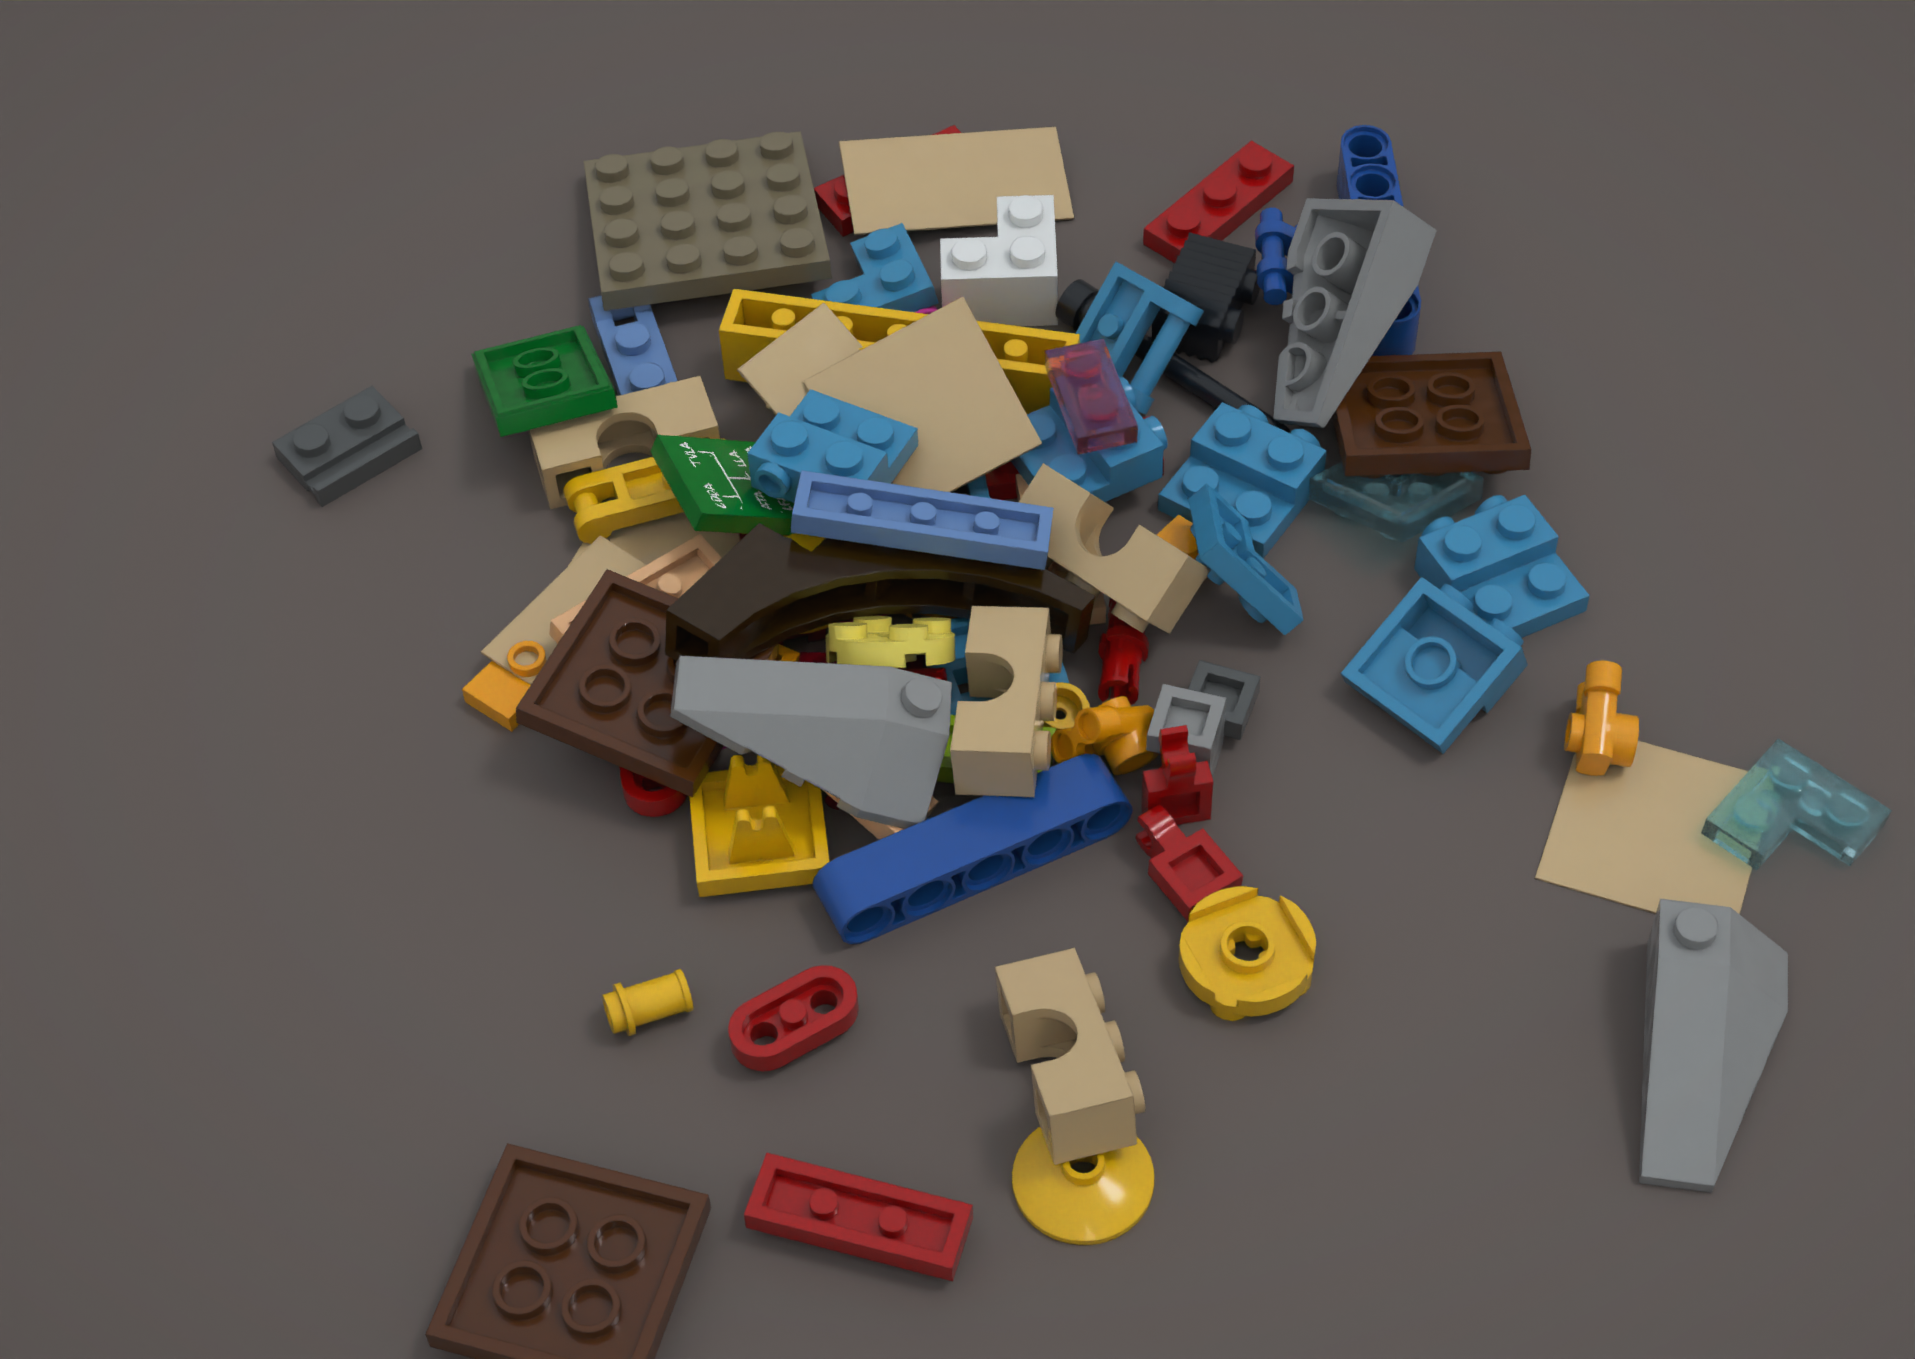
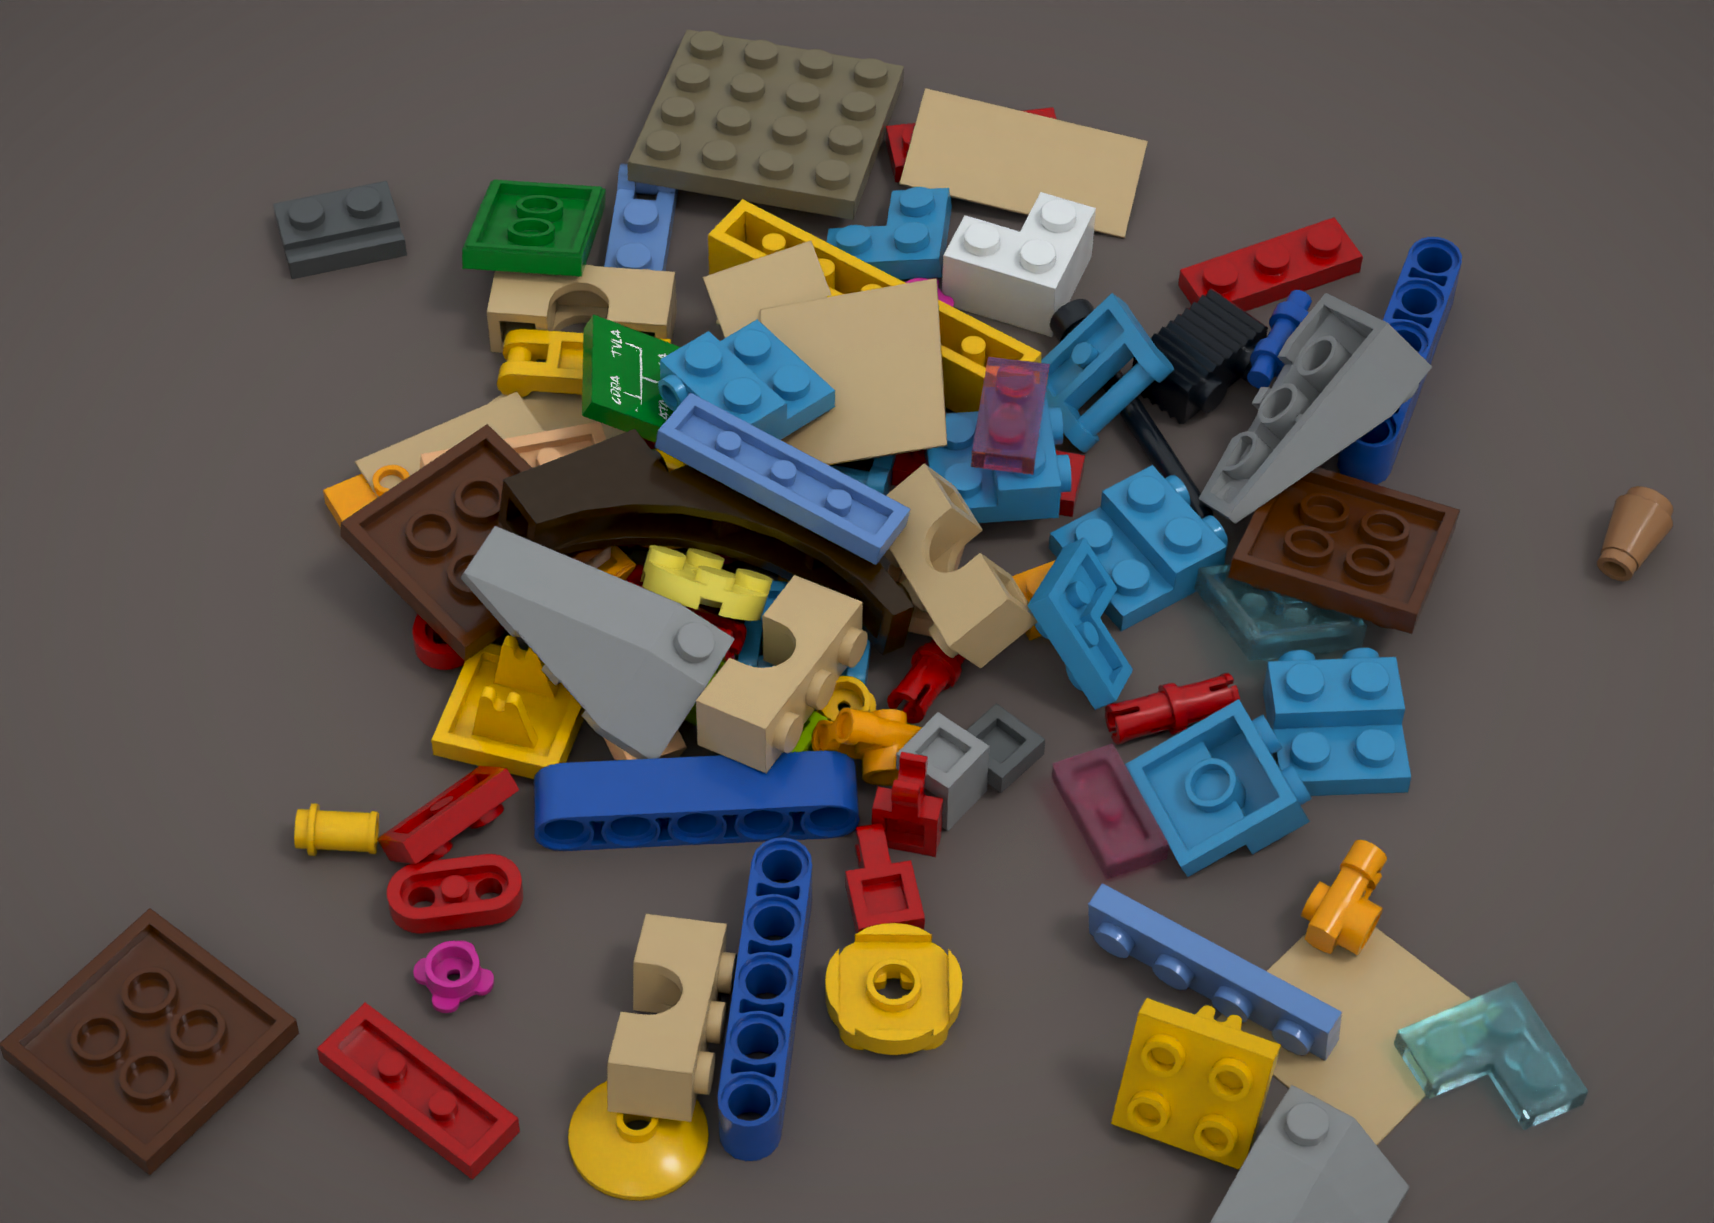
camera: 20 degrees right, 0 degrees up
none -> red plate [377,766,520,865]
none -> dark pink plate [413,941,494,1013]
none -> blue beam [718,837,812,1161]
none -> clear pink plate [1052,743,1169,880]
none -> medium blue plate [1088,883,1342,1061]
none -> red pin [1105,673,1240,745]
none -> yellow plate [1111,998,1281,1170]
none -> medium nougat cone [1597,486,1673,581]

